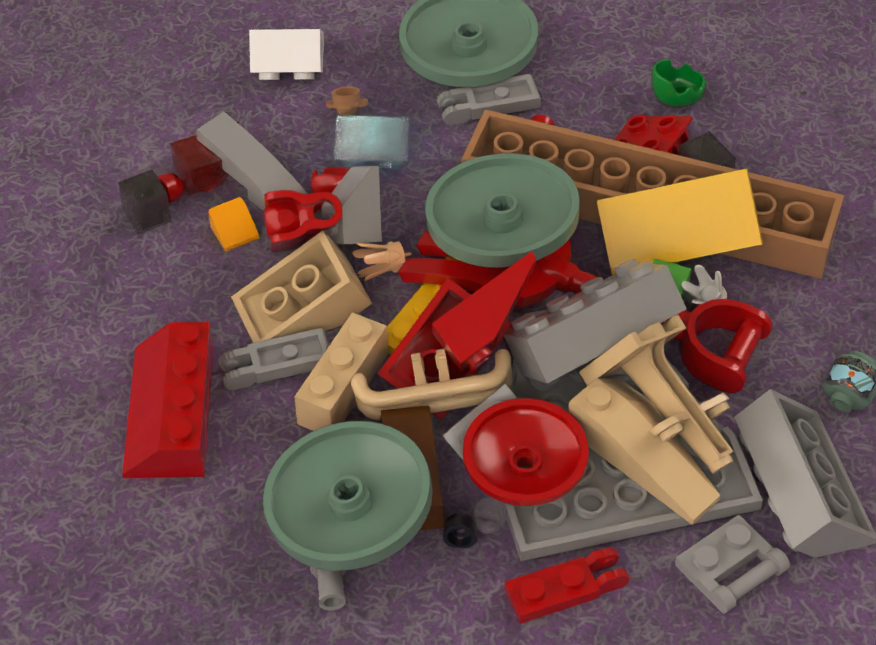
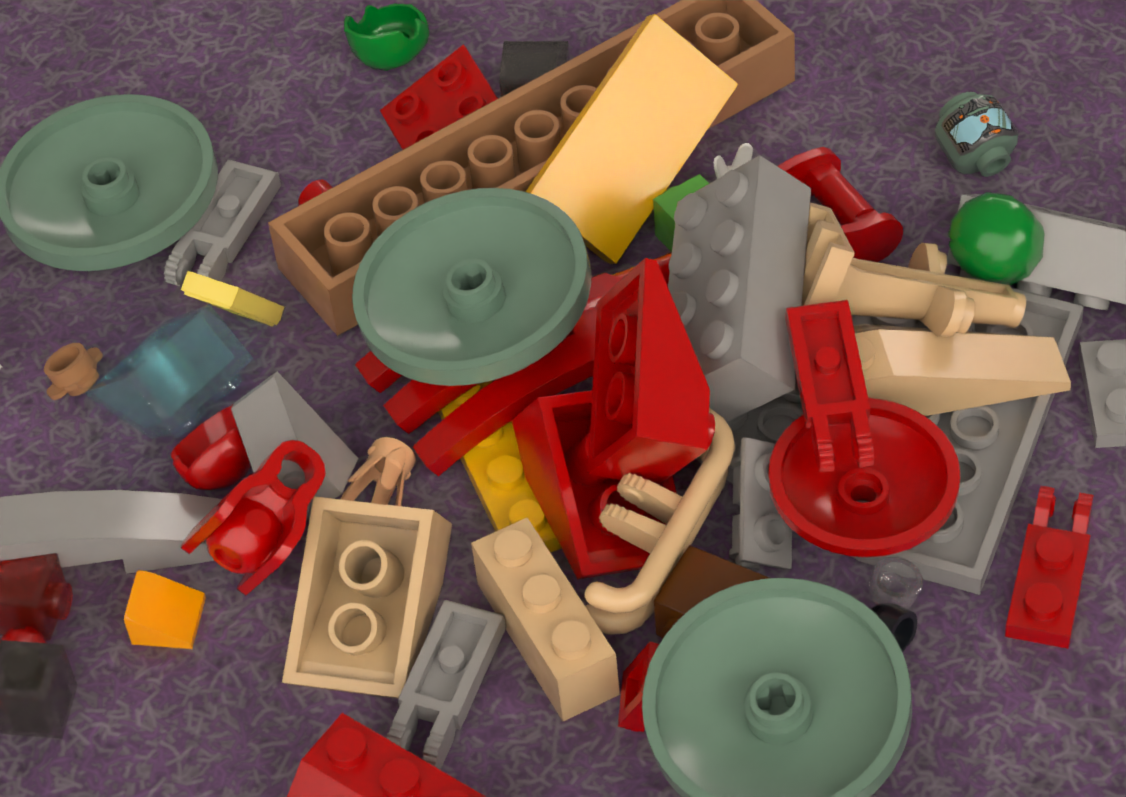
camera: 50 degrees left, 0 degrees up
none -> light yellow tile [181,271,285,327]
none -> red hinge [785,300,874,472]
none -> green hair [948,192,1045,285]

